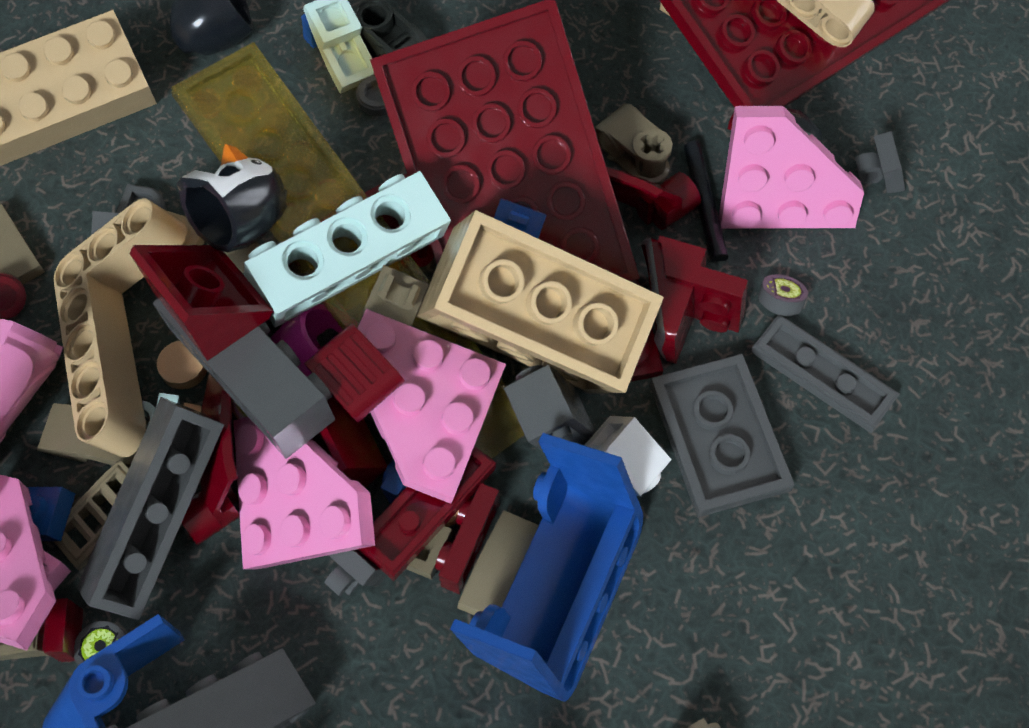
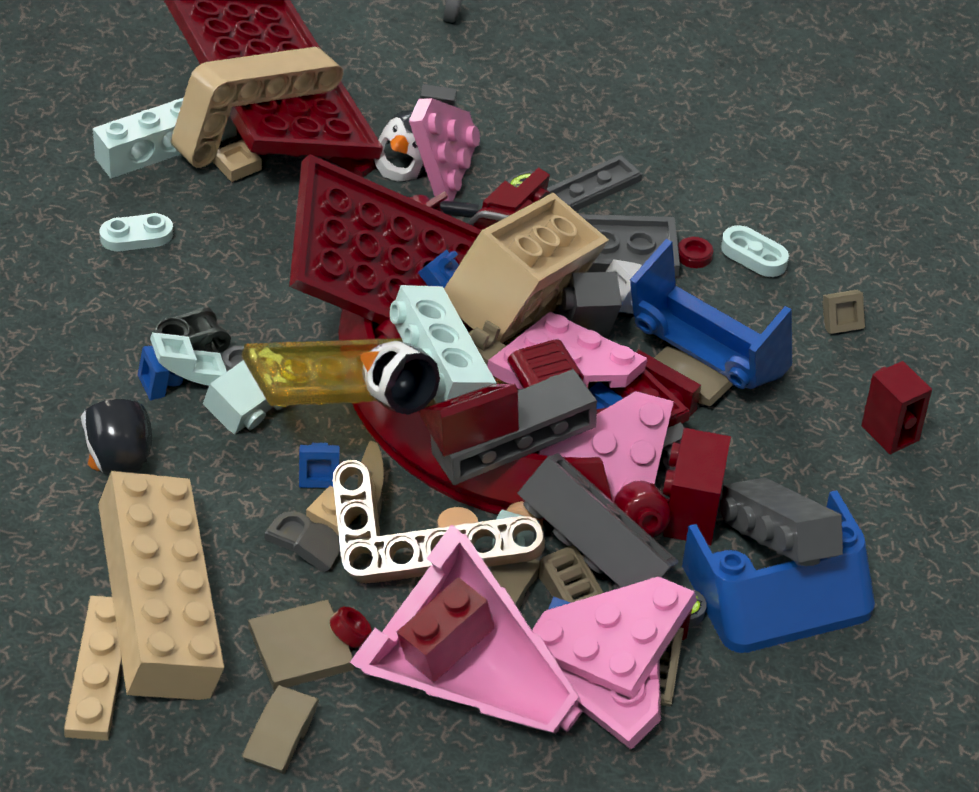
camera: 80 degrees left, 20 degrees down
none -> light aqua brick [203,345,297,434]
none -> dark red head [614,480,671,538]
none -> dark red brick [663,428,731,545]
none -> dark red tile [678,237,713,268]
none -> light aqua plate [721,226,789,277]

